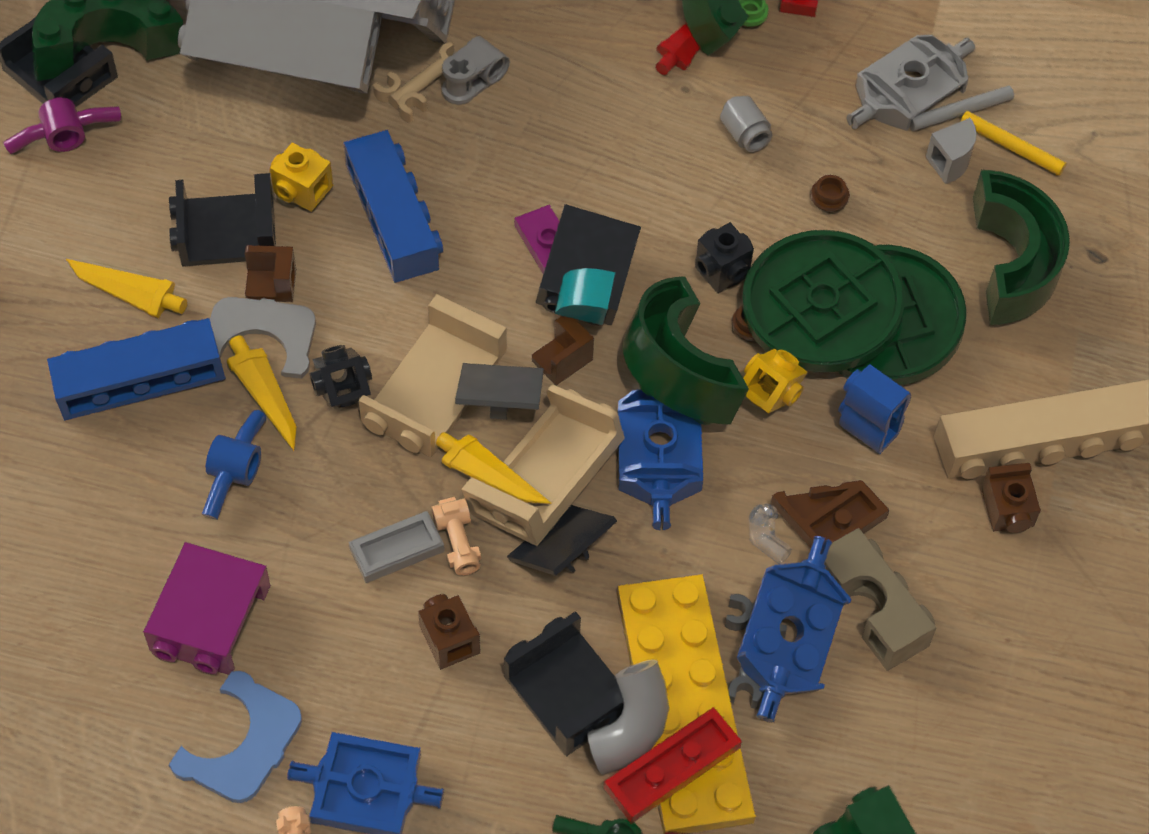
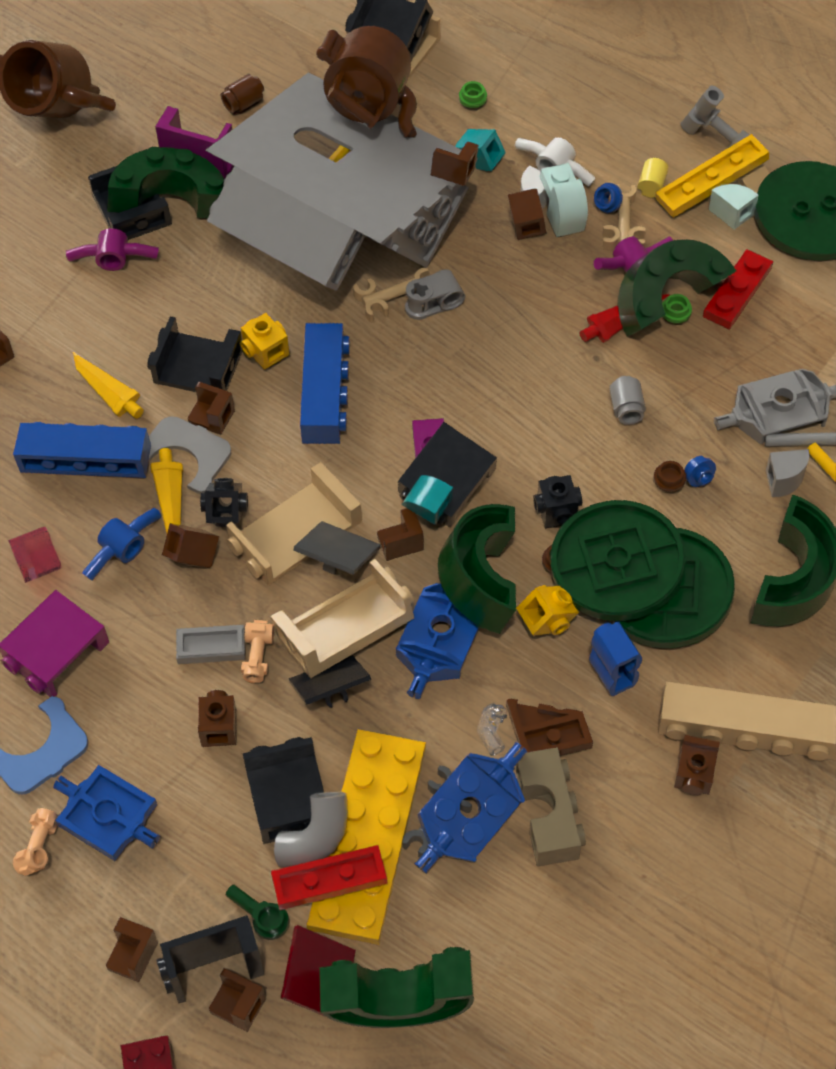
camera: 25 degrees right, 0 degrees up
yellow bar [436,432,552,504] -> none
none -> clear pink panel [8,526,62,583]
none -> reddish brown panel [162,523,219,568]
none -> blue plate [684,456,716,487]

